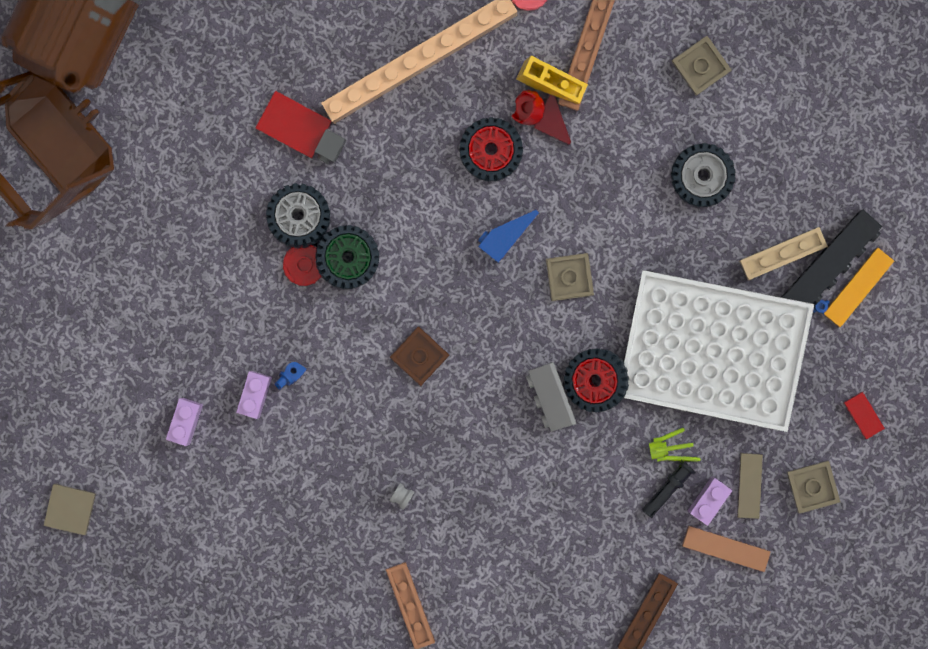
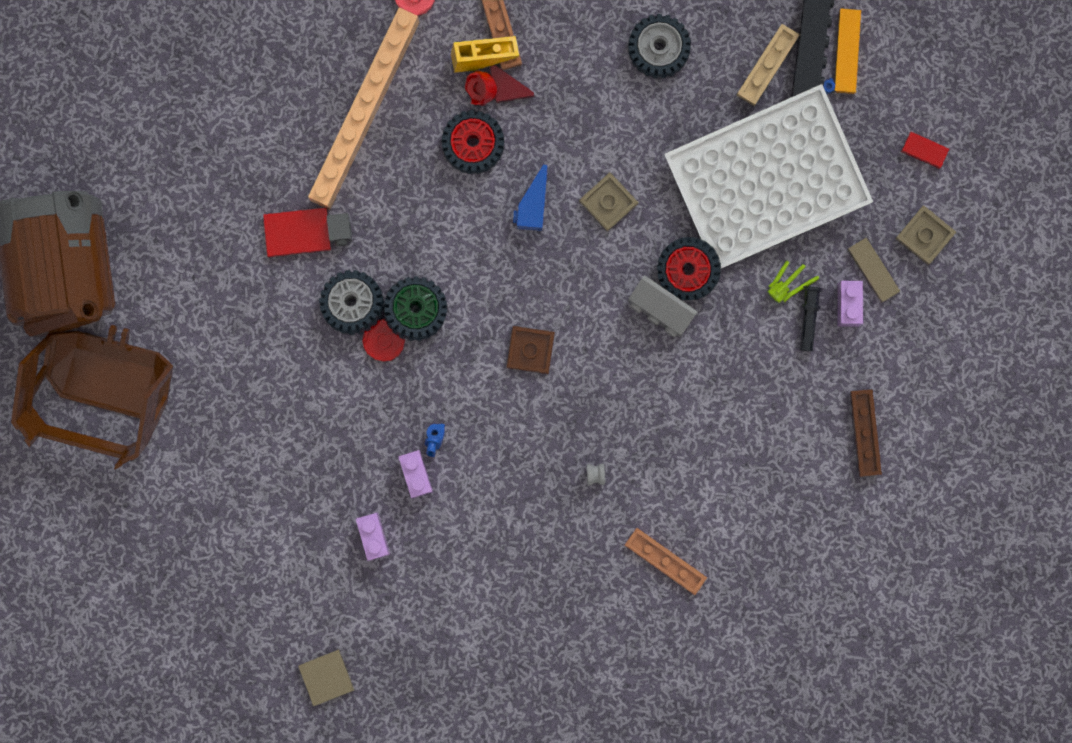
camera: 30 degrees left, 5 degrees down
nougat tile [682,525,771,572] -> none

